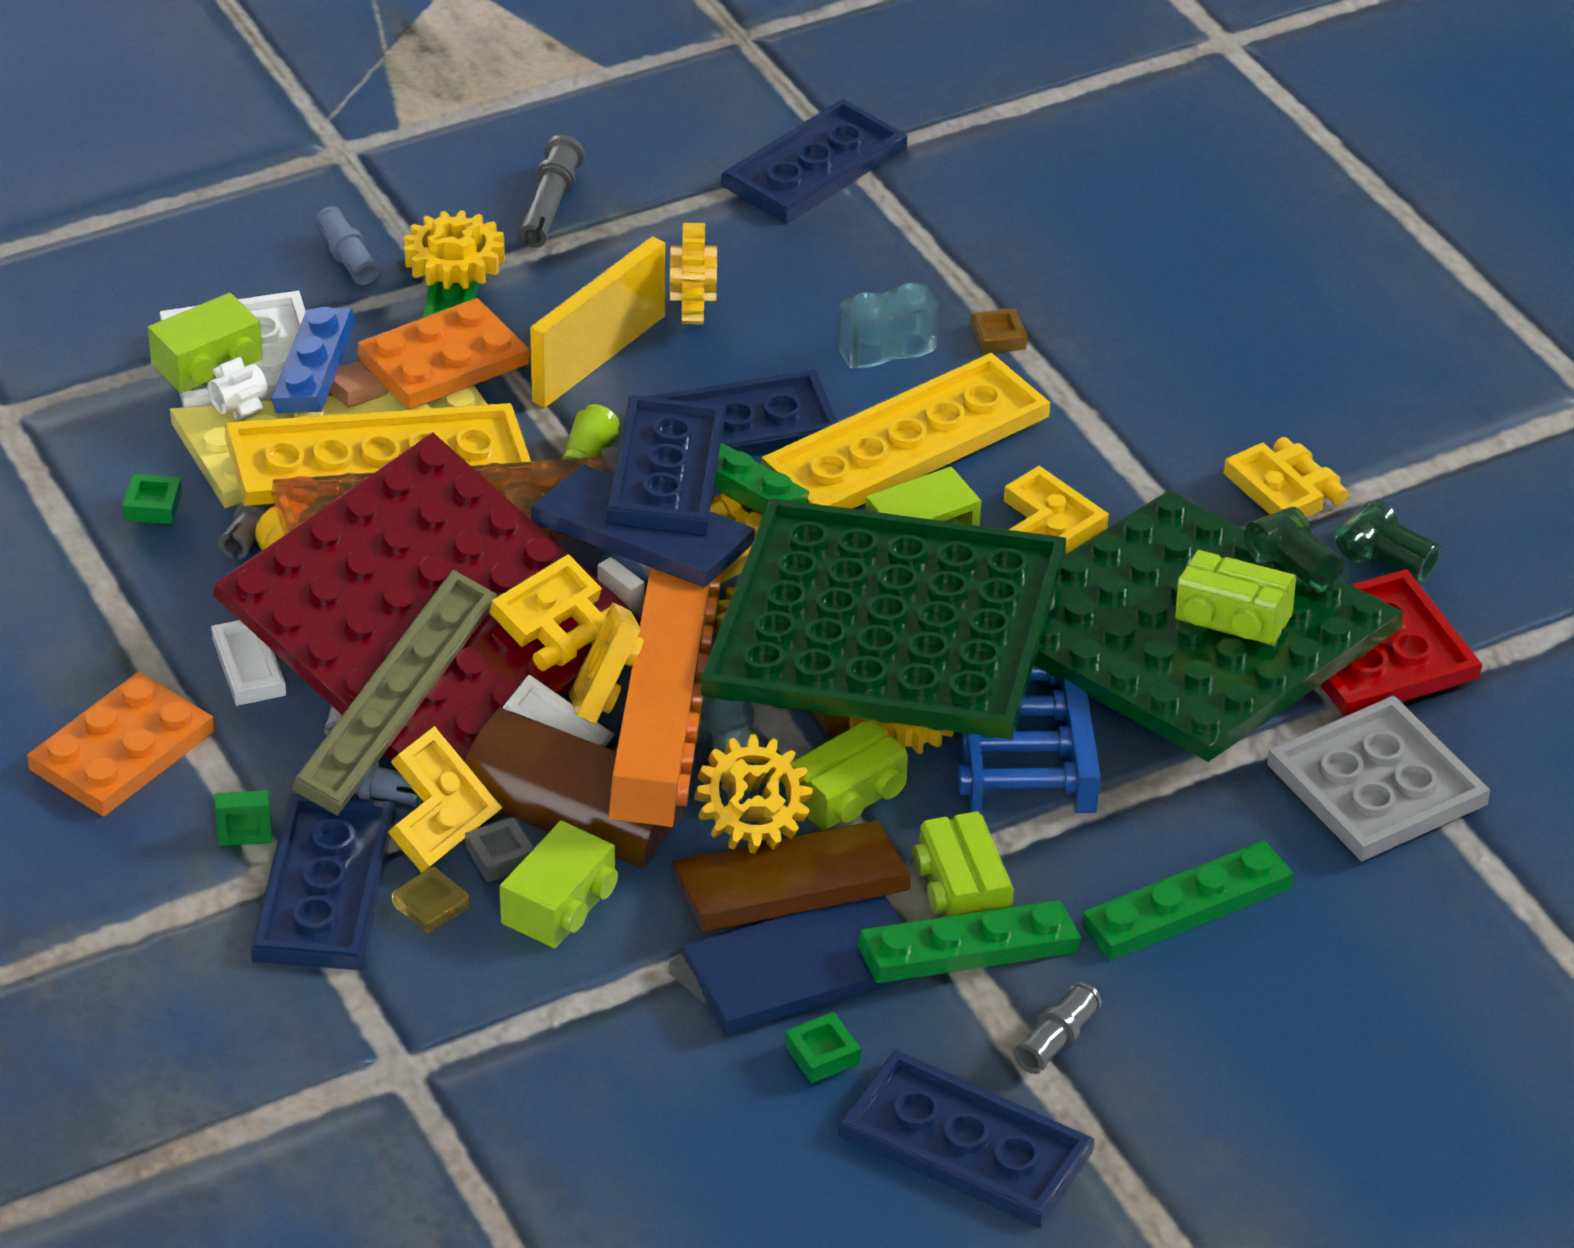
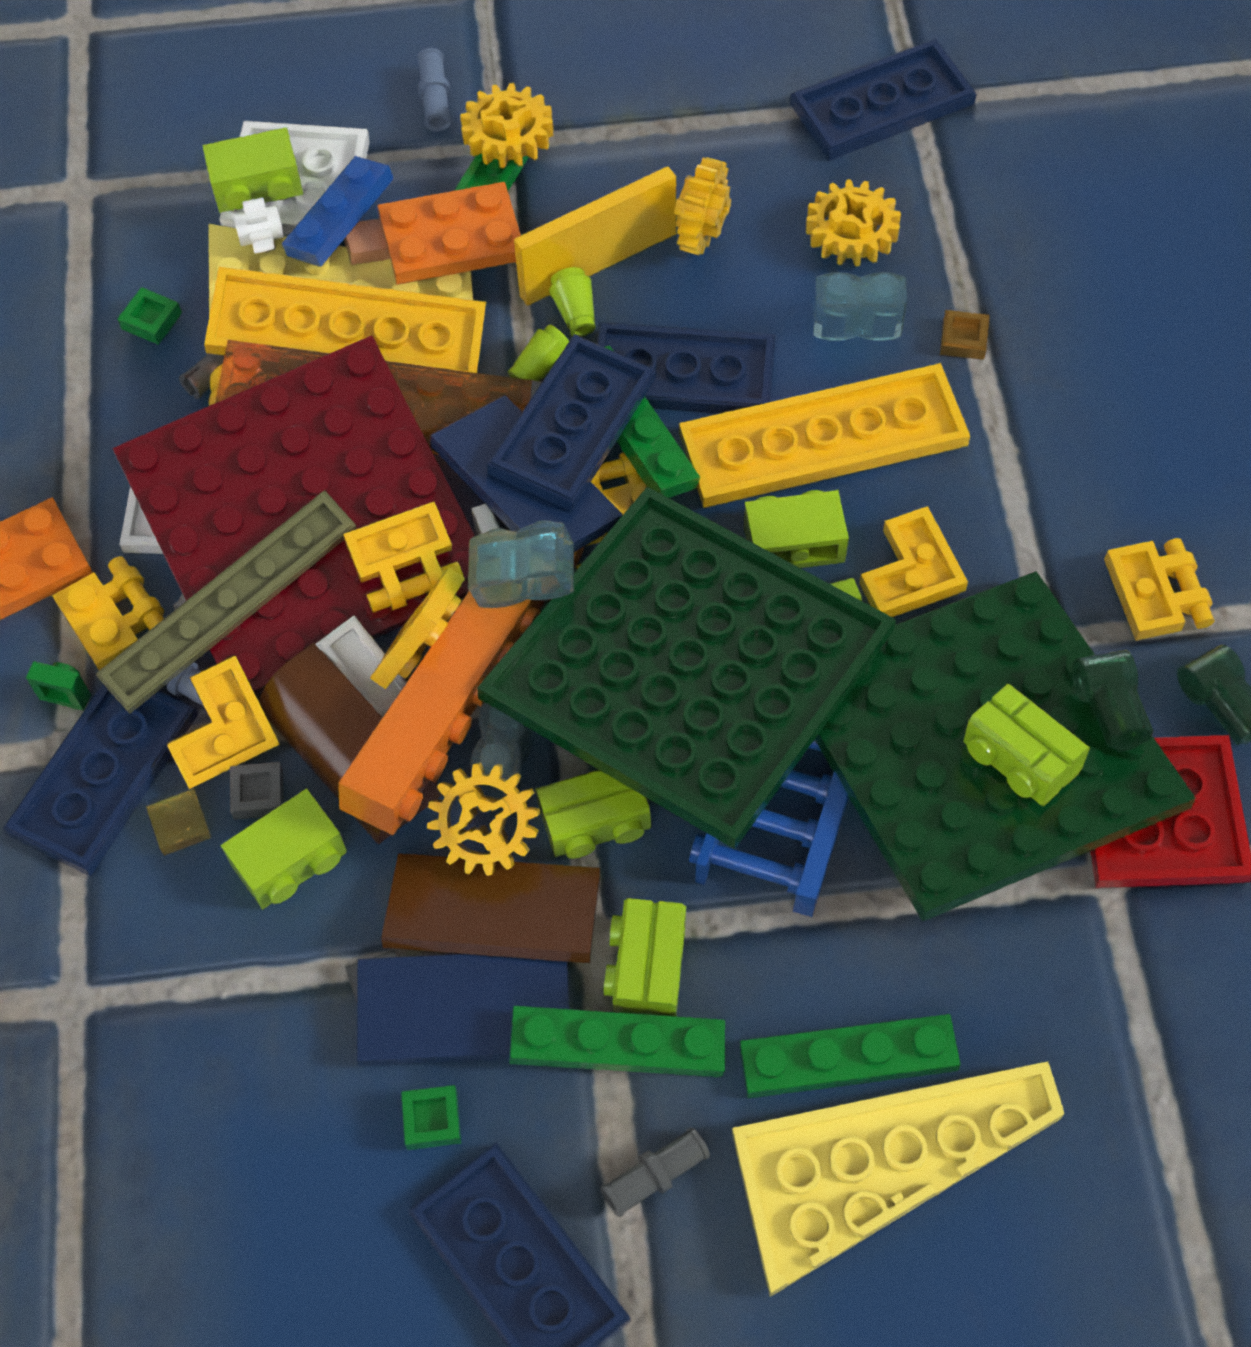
camera: 25 degrees right, 20 degrees up
dark grey pin [518,135,585,248] -> none
light grey plate [1267,696,1490,862] -> none
none -> yellow plate [52,556,164,671]
none -> clear light blue brick [468,520,574,608]
none -> lime cone [549,267,596,337]
none -> light yellow wing [732,1061,1065,1297]
none -> yellow gear [805,179,901,267]

